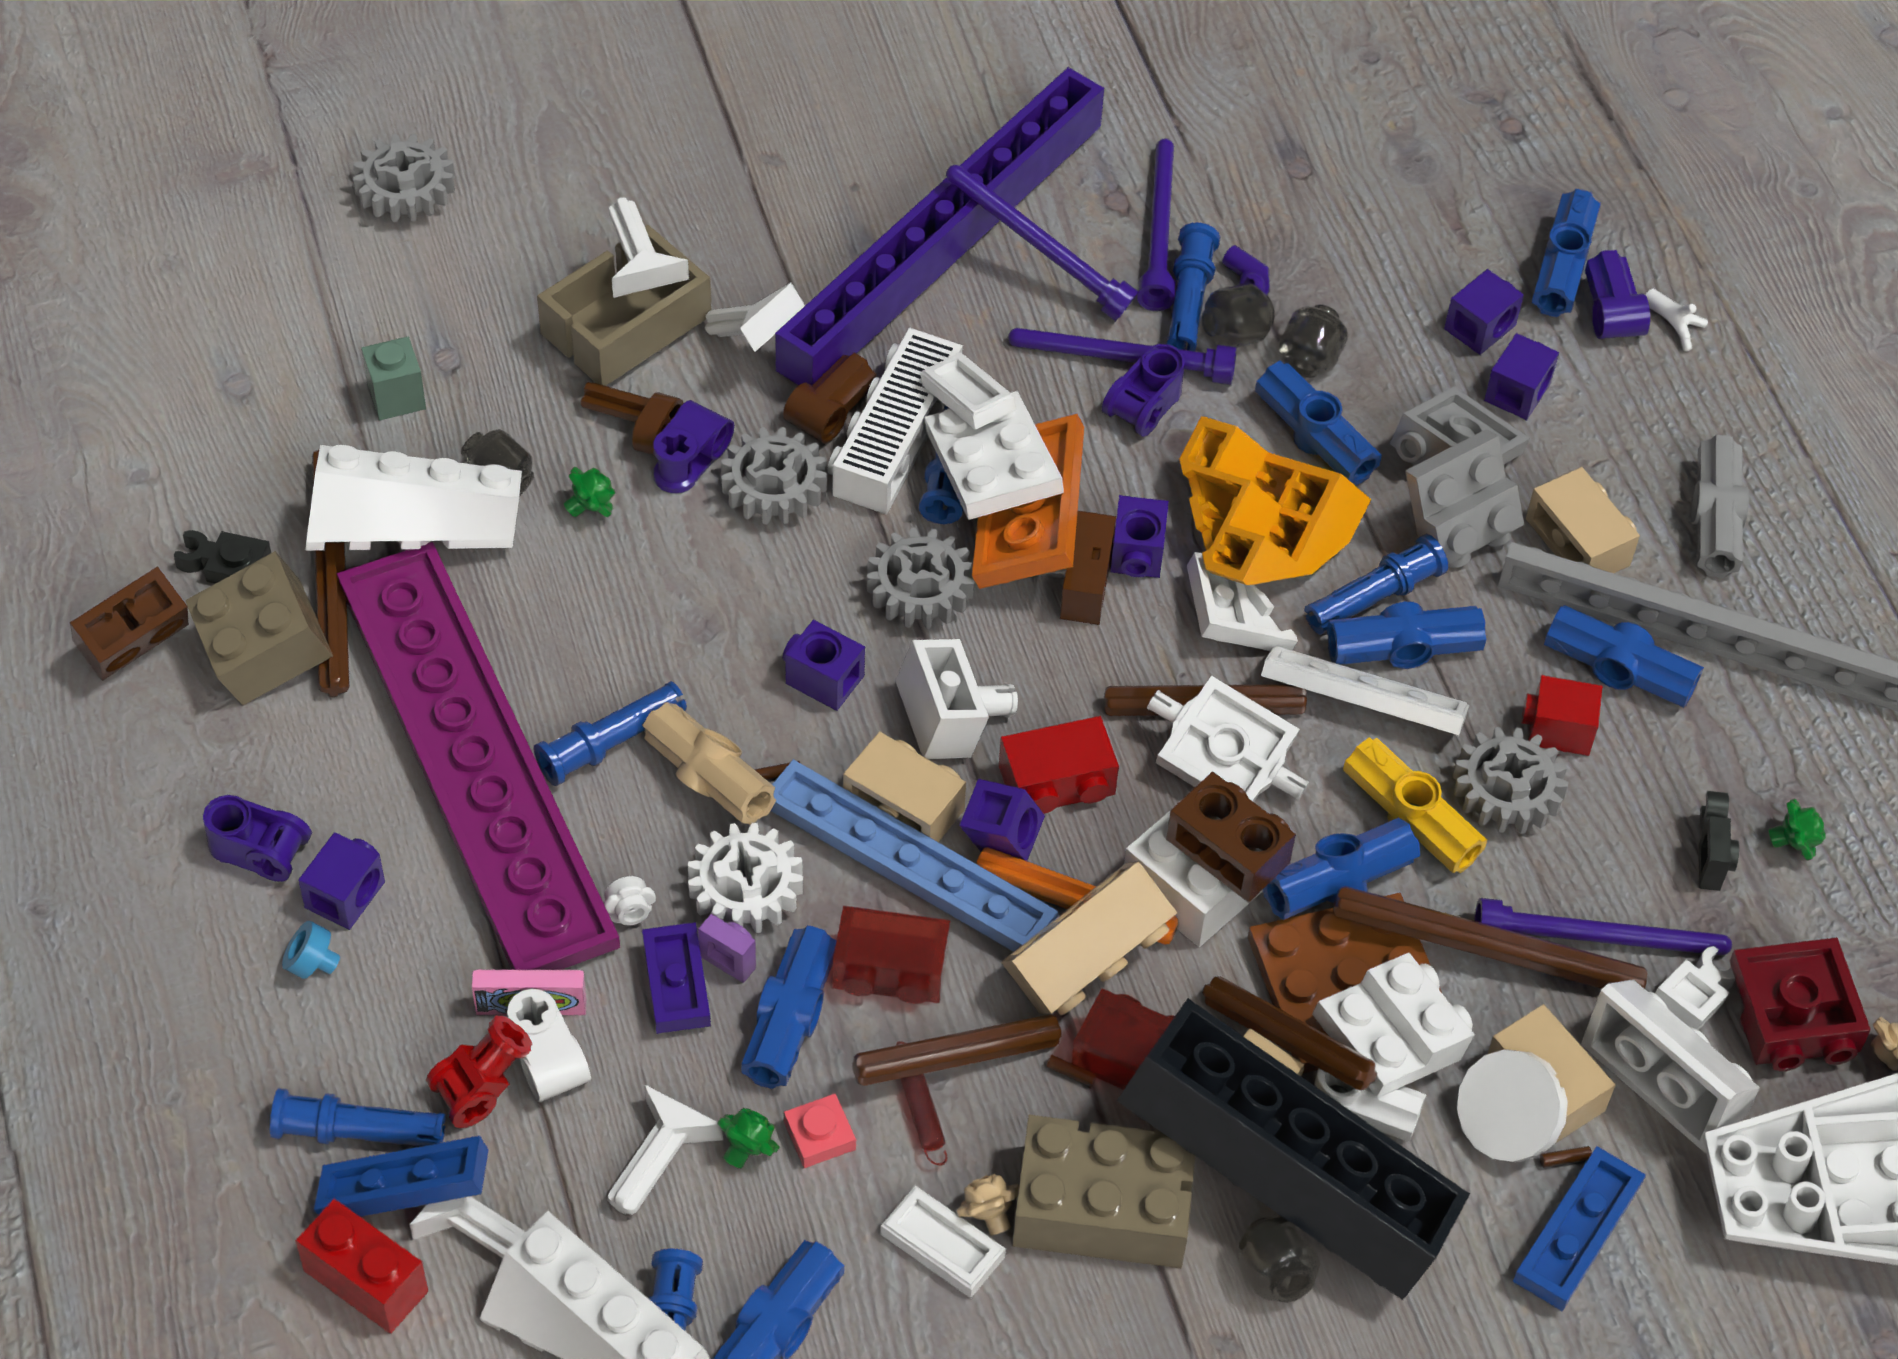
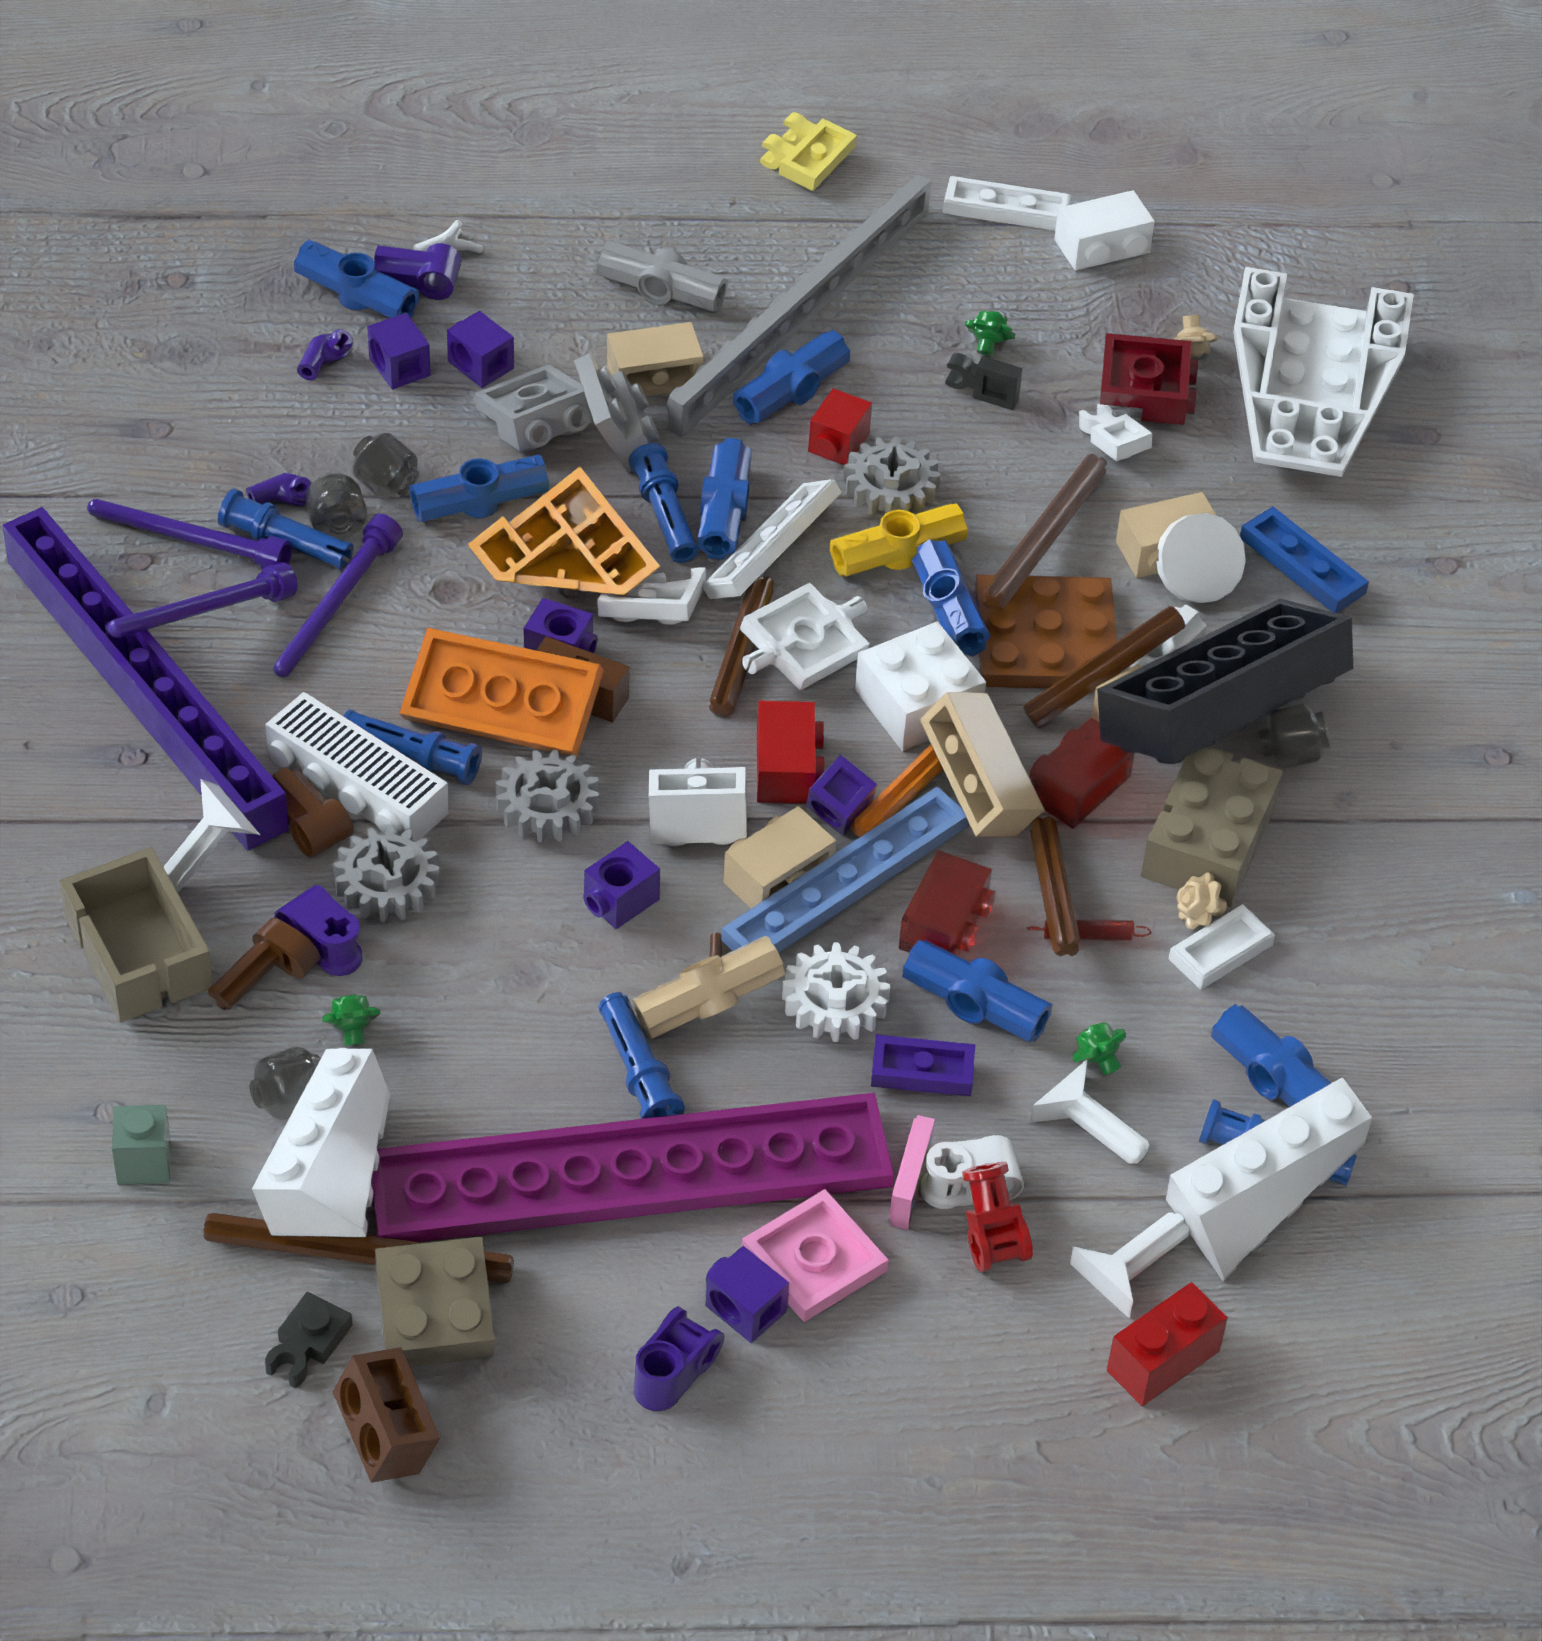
camera: 75 degrees left, 5 degrees down
blue pin [270,1088,446,1147] -> none
dark azure tile [282,920,340,979] -> none
blue plate [314,1136,489,1217] -> none
white plate [604,876,656,925] -> none
white piece [608,197,689,298] -> none
medium lavender plate [698,914,756,983] -> none
coral plate [784,1093,856,1168] -> none
white tile [920,353,1016,430] -> none
white plate [924,391,1064,520] -> none
reddish brown piece [1047,1055,1097,1087] -> none
dark purple piece [1102,344,1184,437] -> none
reddish brown brick [1166,771,1296,903] -> none
white plate [1312,953,1475,1098] -> none
dark purple piece [1474,898,1732,956] -> none
white slope [1581,980,1760,1153] -> none
none -> dark purple arm [297,329,353,380]
none -> bright pink plate [741,1189,889,1322]

